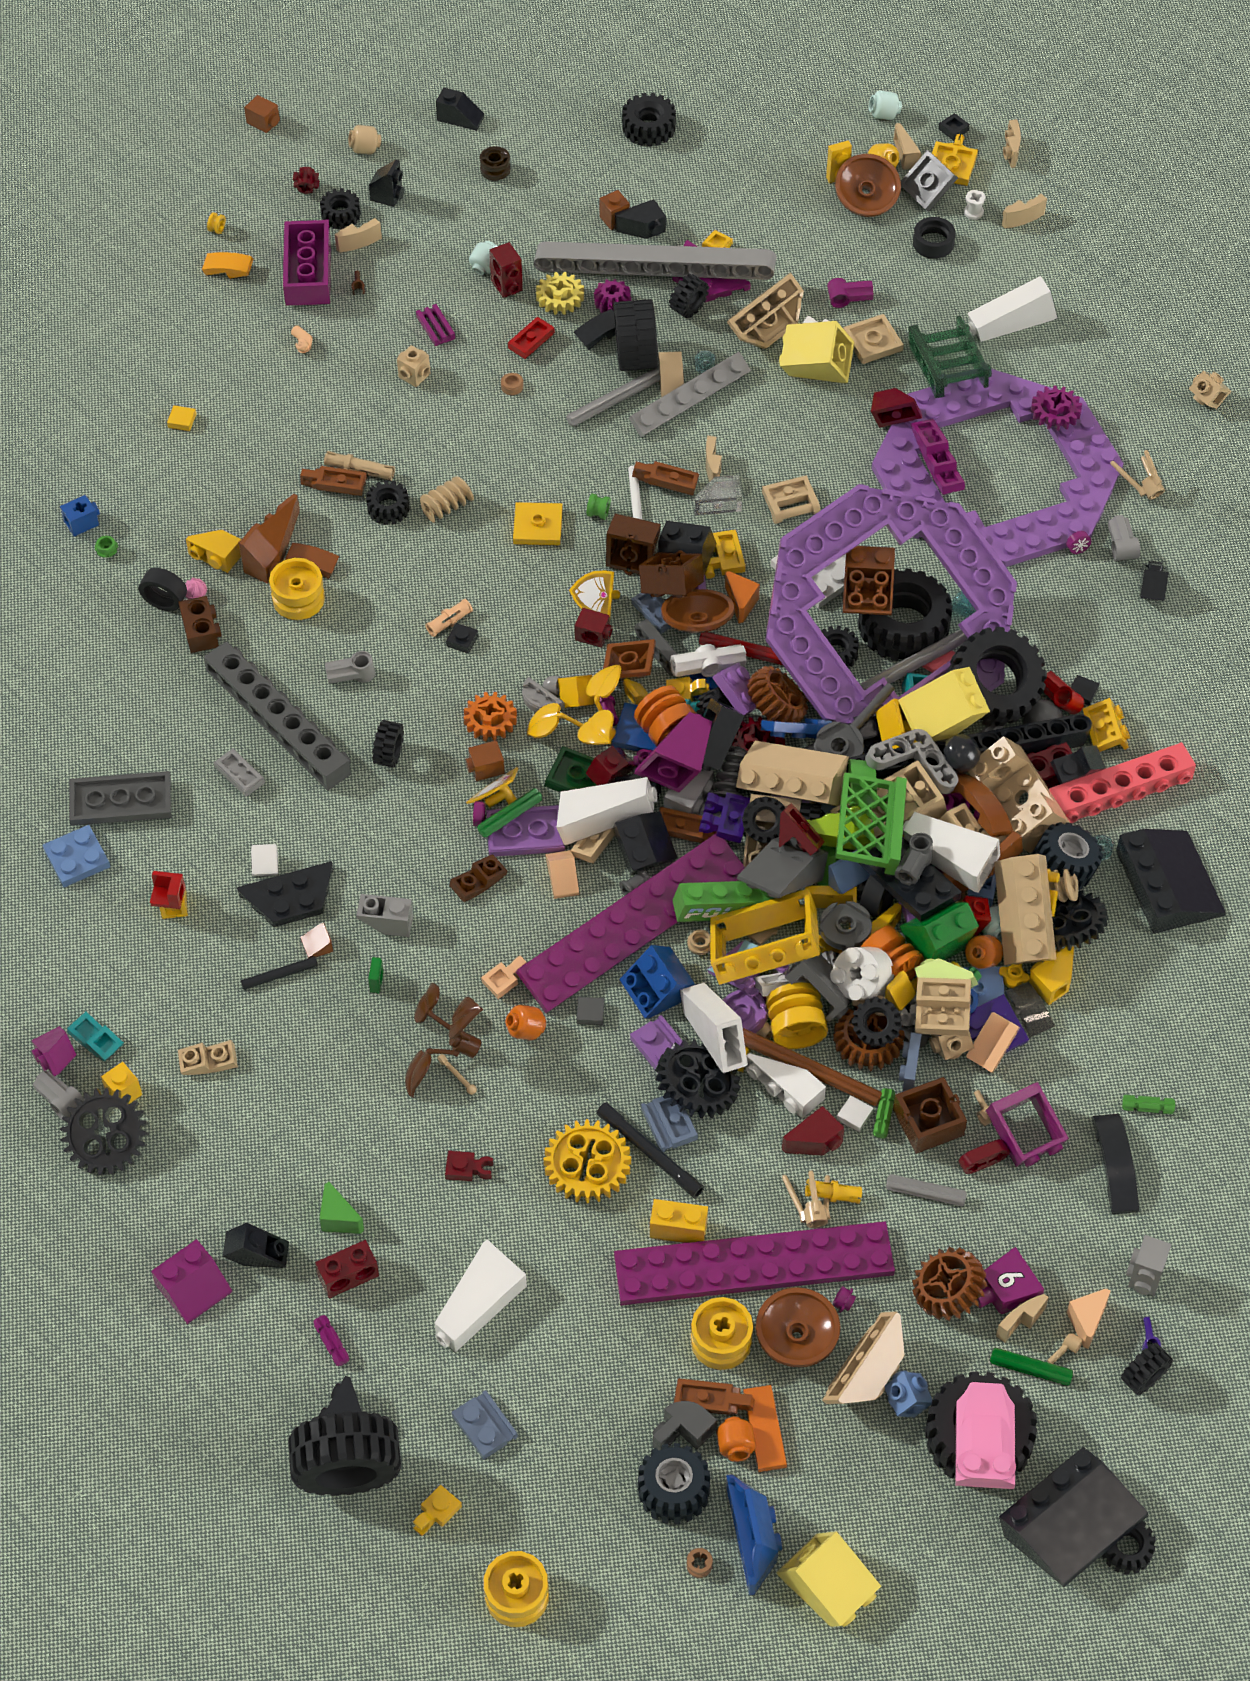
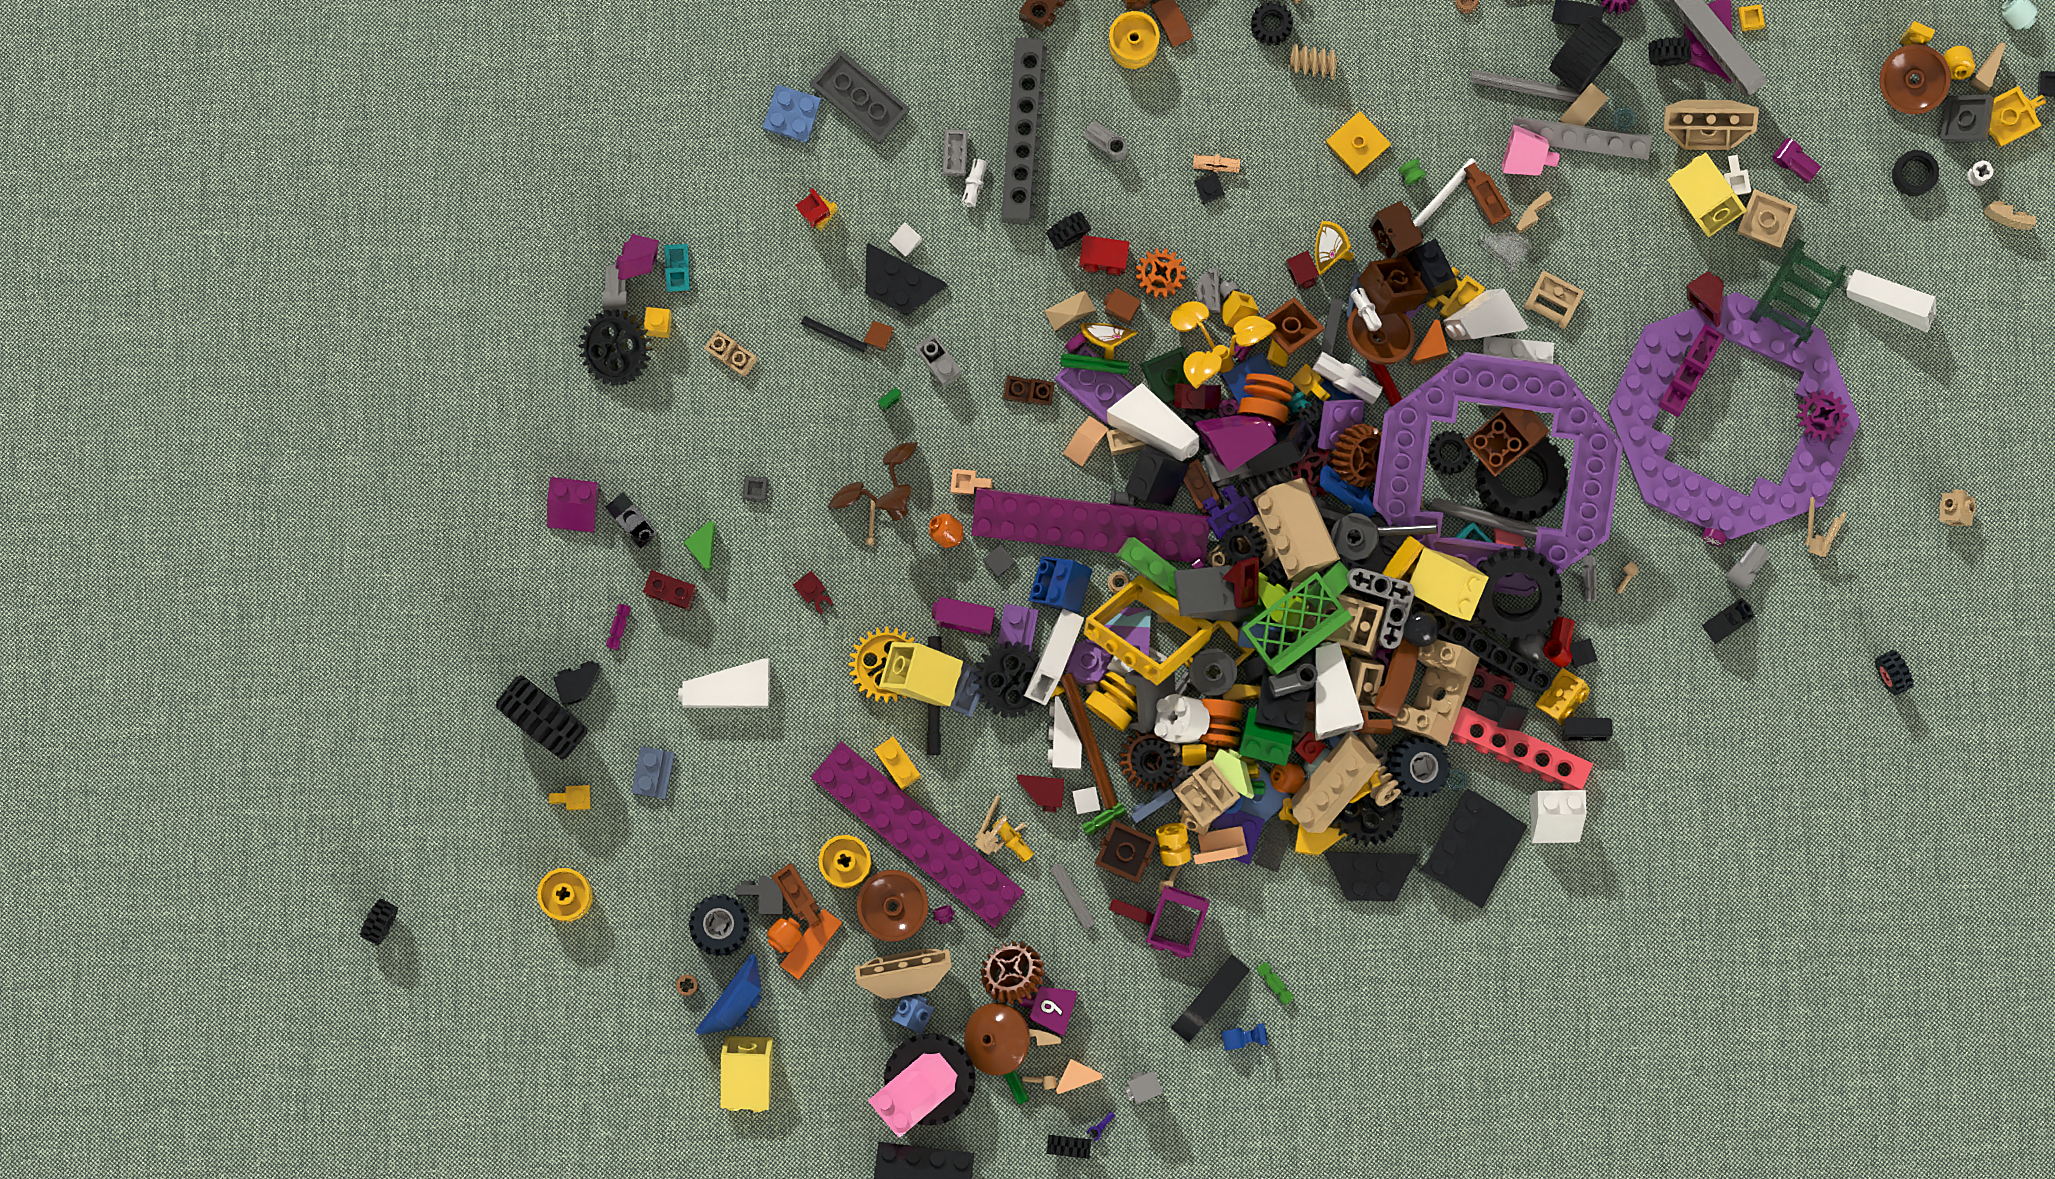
camera: 45 degrees right, 25 degrees up
none -> dark grey tile [742,476,769,502]
none -> light yellow slope [879,642,963,706]
none -> magenta window [931,597,996,637]
none -> white pin [961,159,988,207]
none -> dark orange dish [964,1003,1030,1075]
none -> tan slope [1044,290,1096,332]
none -> red brick [1079,235,1129,276]
none -> yellow wheel [1156,823,1192,866]
none -> blue leg [1221,1023,1268,1051]
none -> black wing [1325,852,1418,902]
none -> white axle [1350,288,1382,332]
none -> white slope [1443,288,1528,340]
none -> bright pink torso [1501,125,1560,176]
none -> white slope [1530,790,1587,843]
none -> black slope [1562,718,1613,742]
none -> light grey axle [1582,555,1597,602]
none -> tan hand [1616,561,1639,594]

